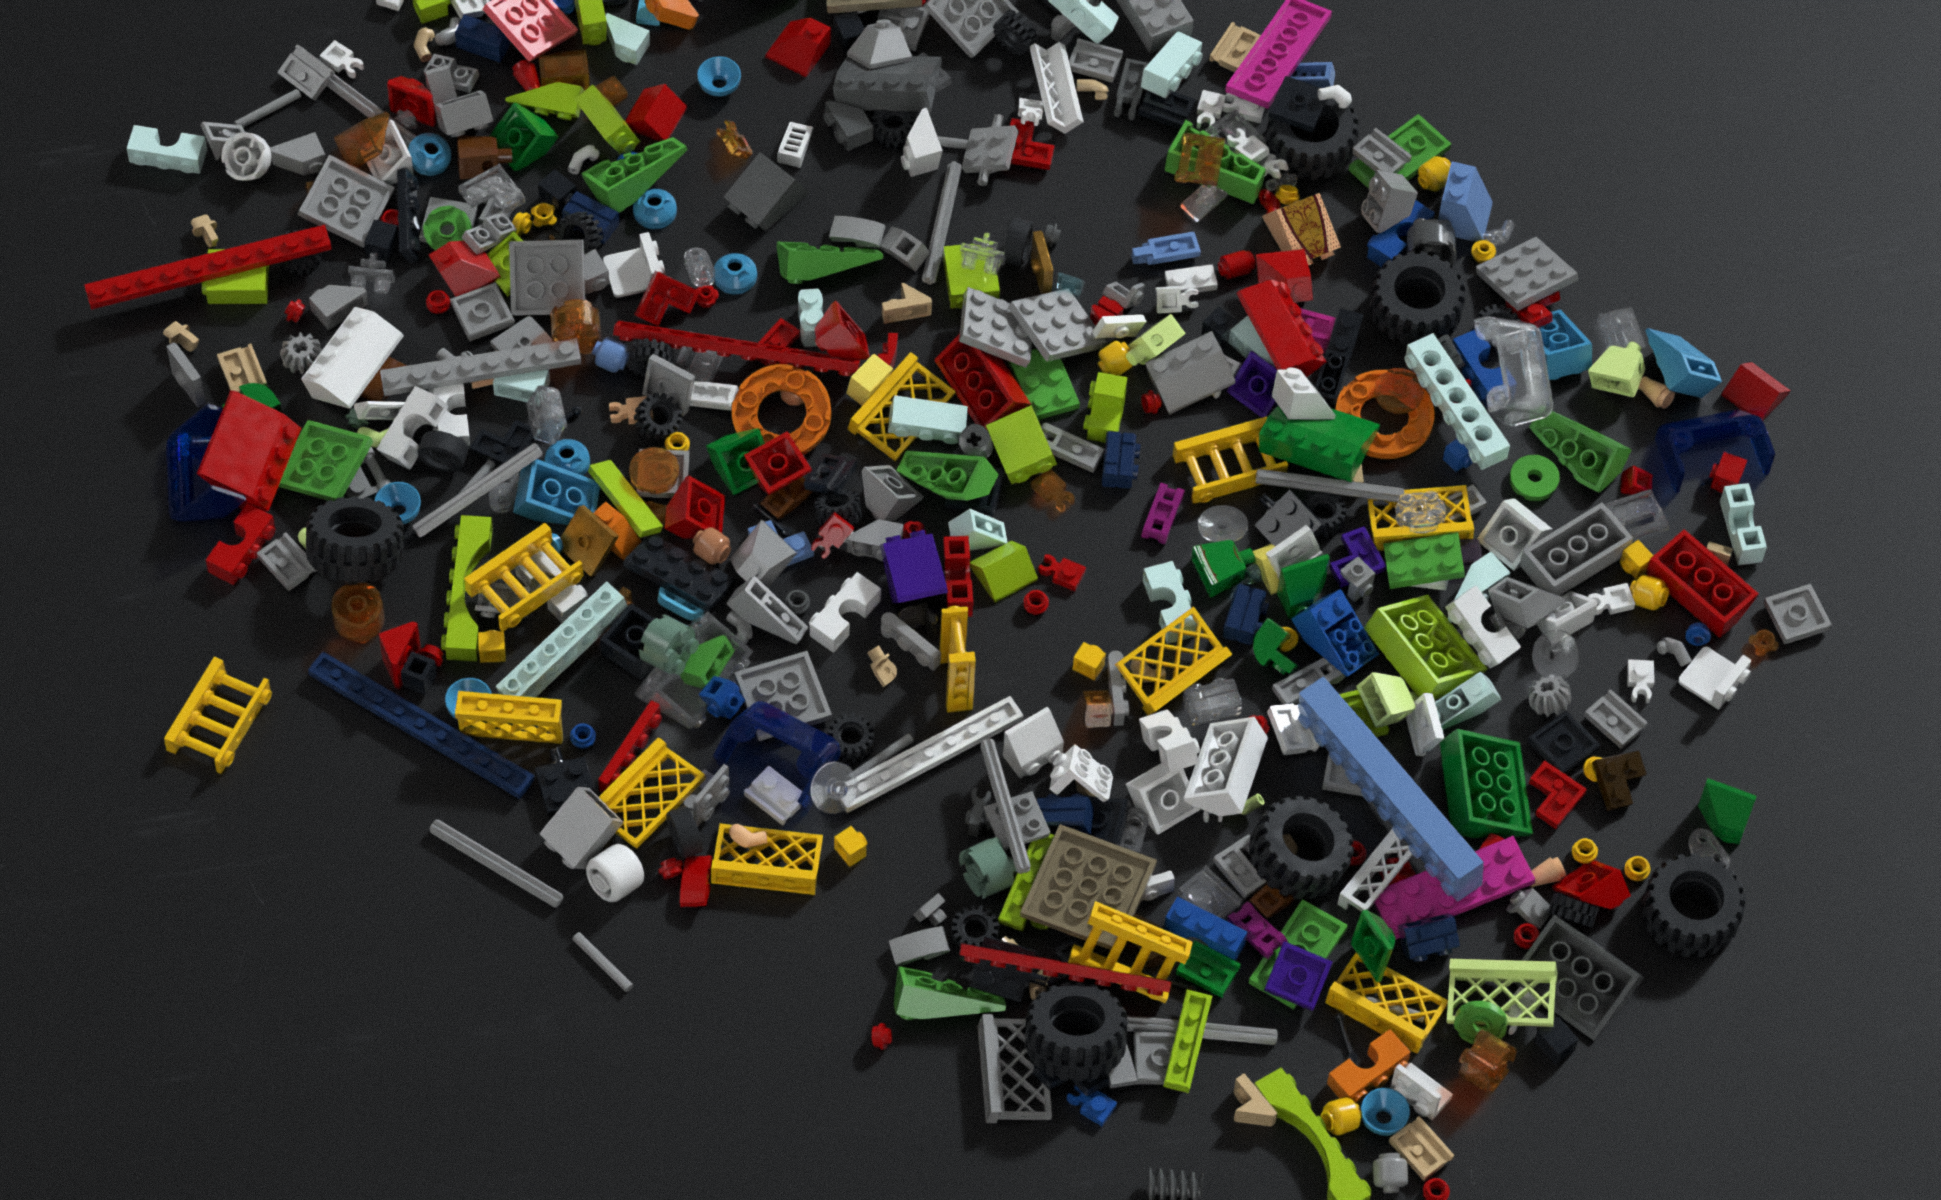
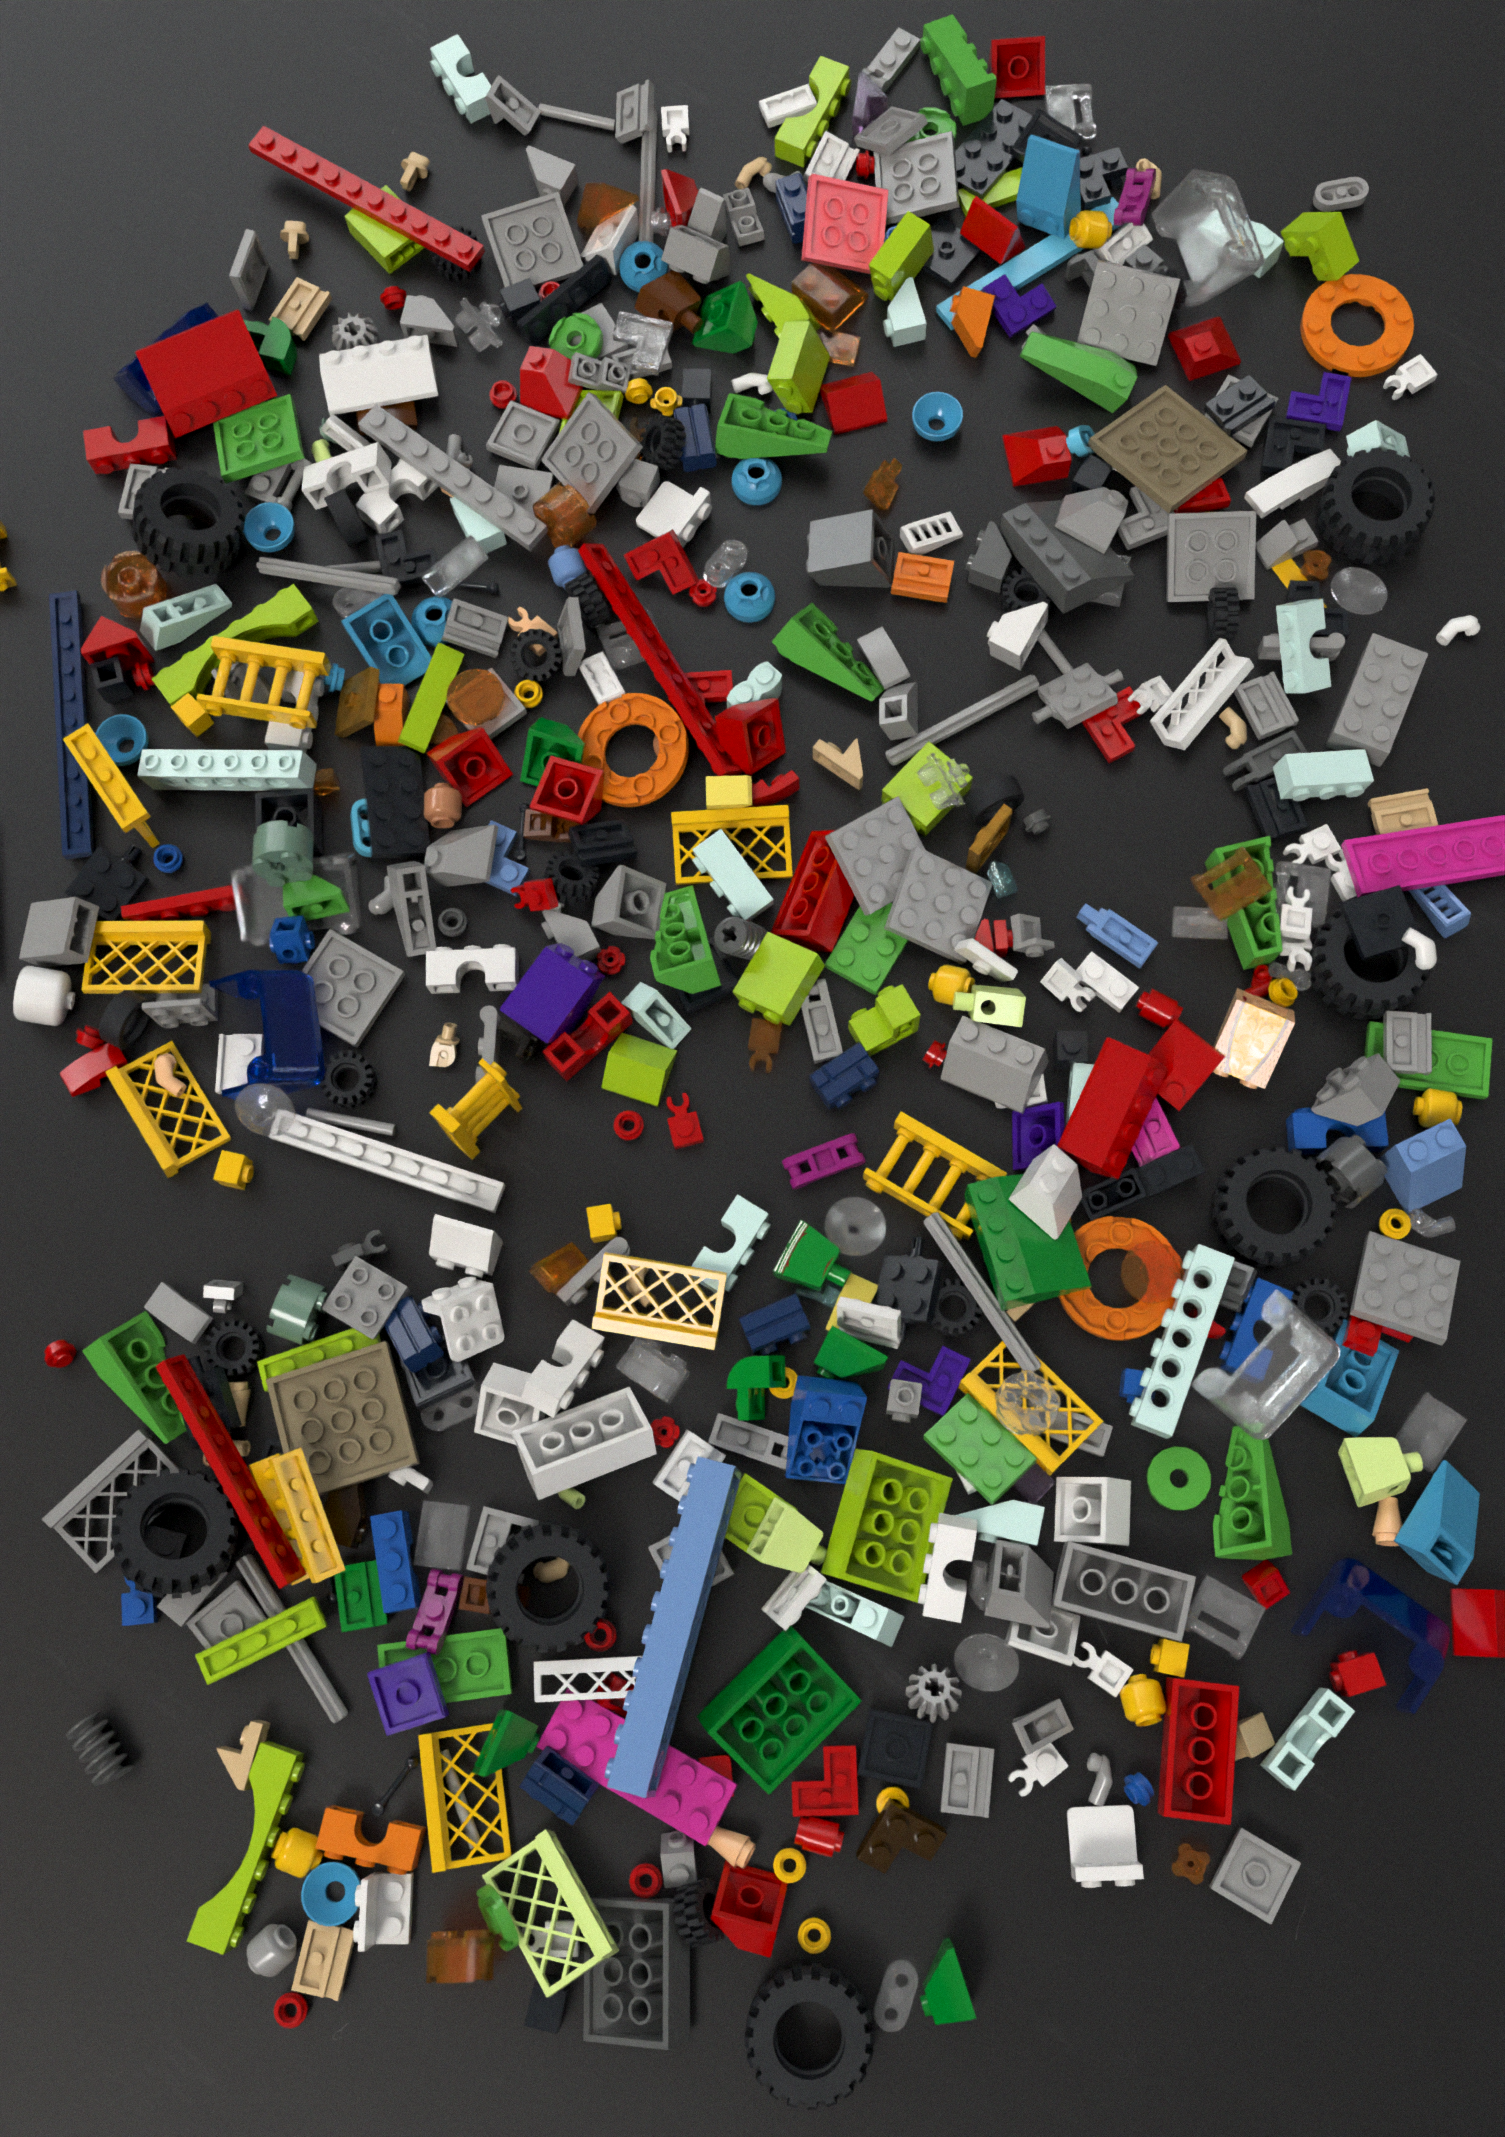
camera: 60 degrees right, 15 degrees up
white cylinder [221,132,272,181] -> none
red cone [513,60,540,91] -> none
light grey axle [980,739,1031,874] -> none
none -> light aqua slope [140,584,232,651]
none -> light grey plate [441,598,508,658]
none -> red brick [794,1816,844,1858]
none -> orange plate [891,552,954,603]
none -> light grey slope [1012,1698,1074,1755]
none -> medium azure plate [1066,425,1095,457]

